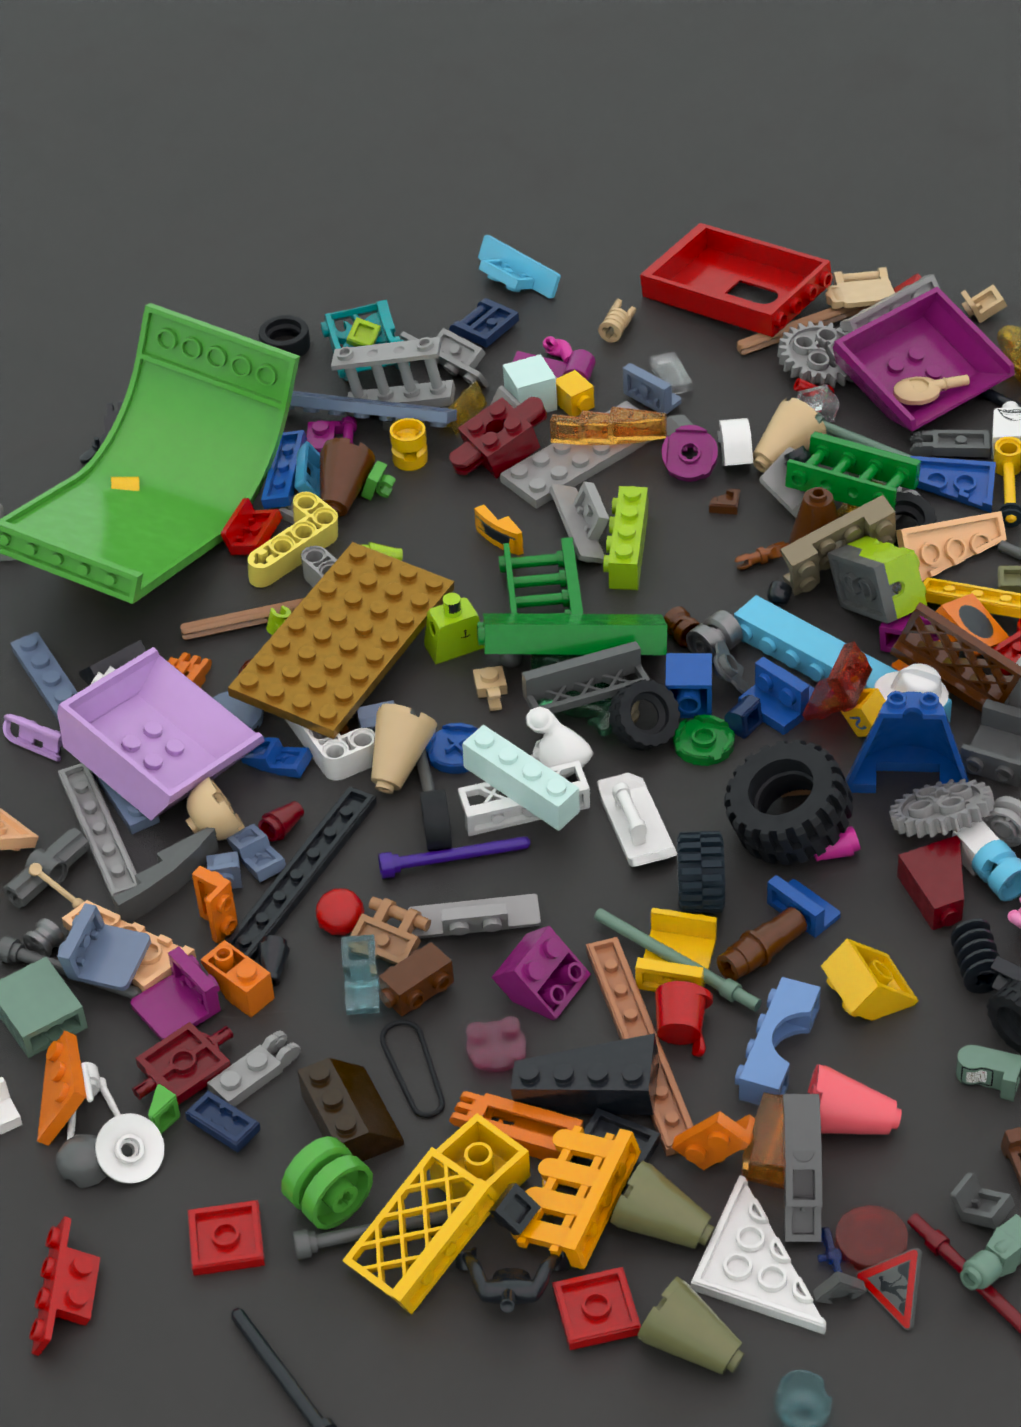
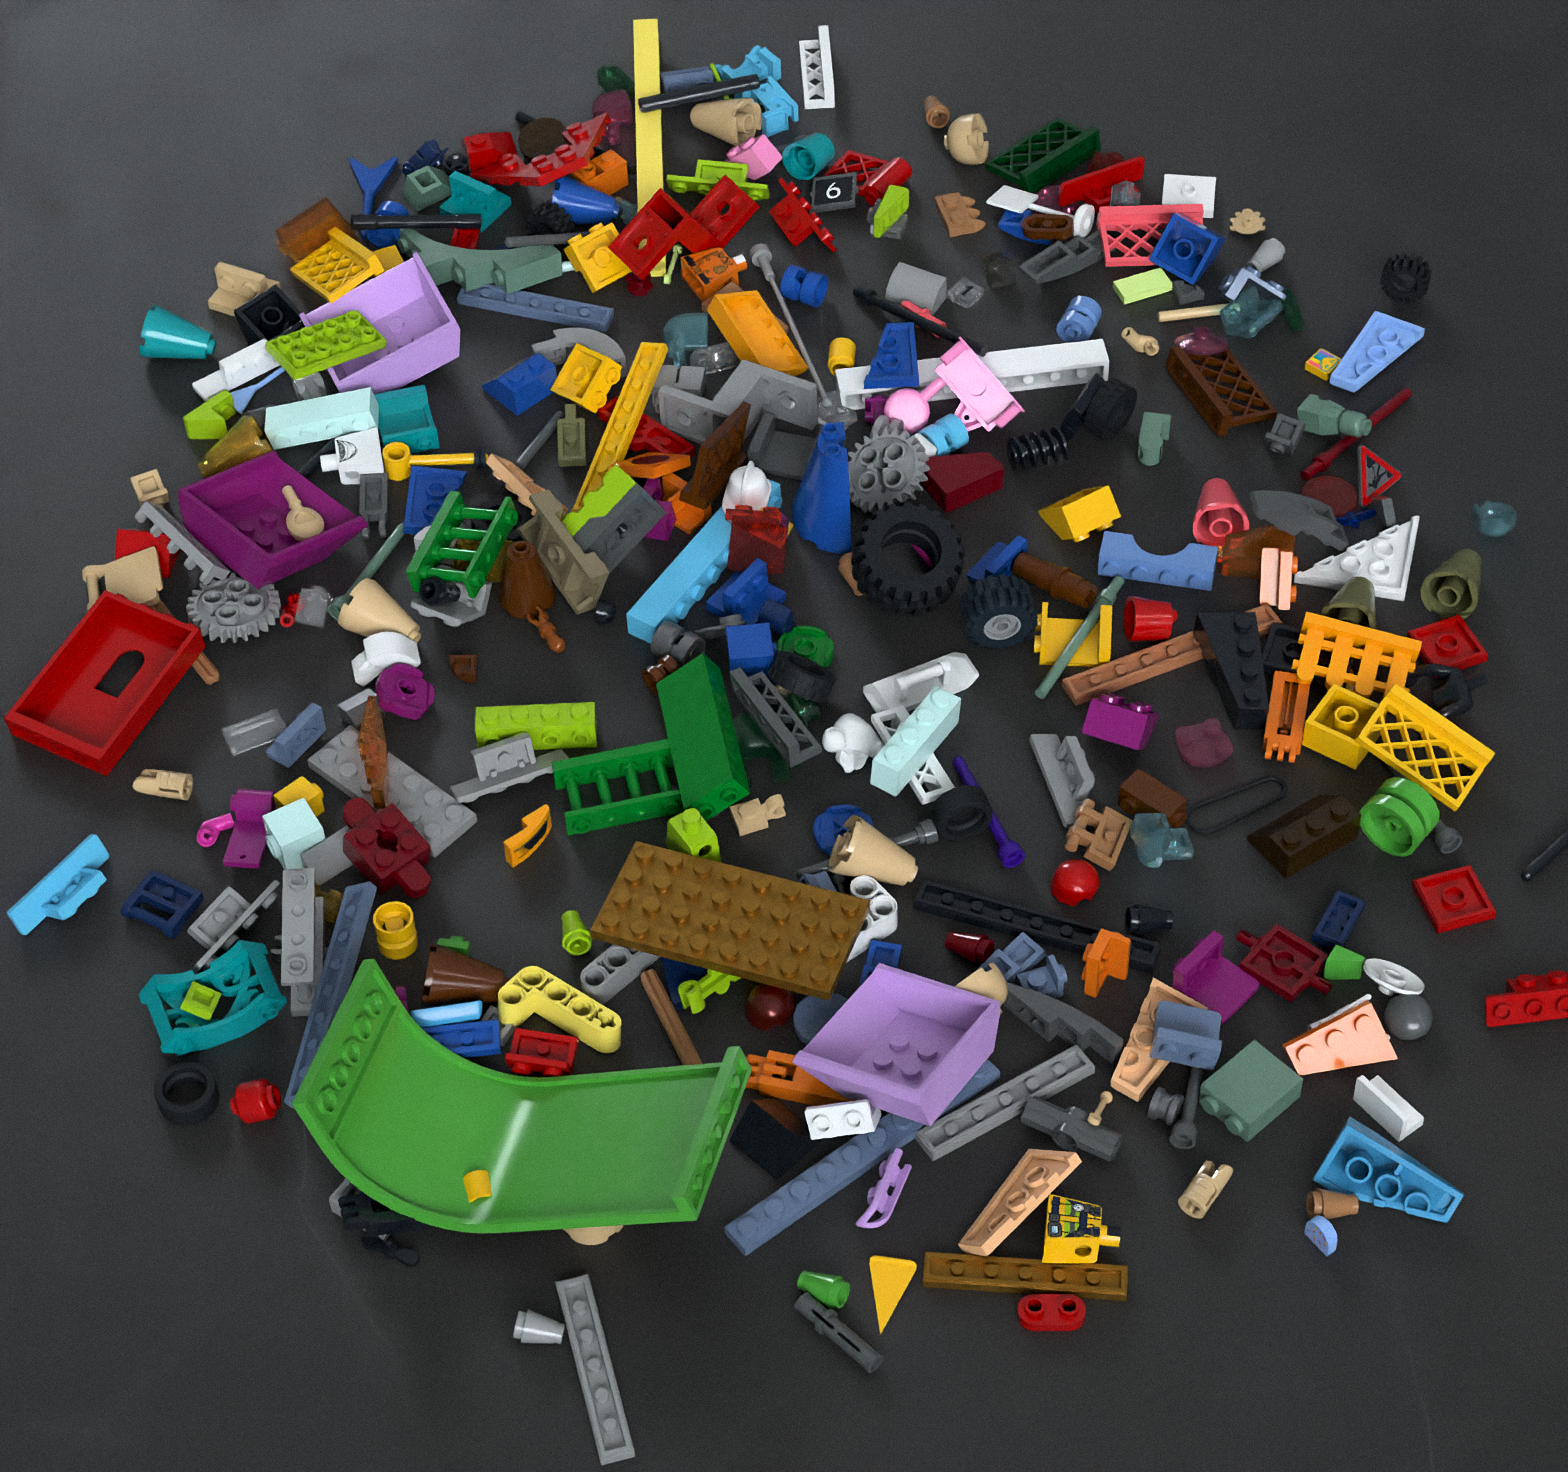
camera: 100 degrees left, 5 degrees up
orange slope [200,940,275,1018] -> none
light grey hinge [207,1030,301,1107] -> none
black tile [489,1183,541,1235] -> none

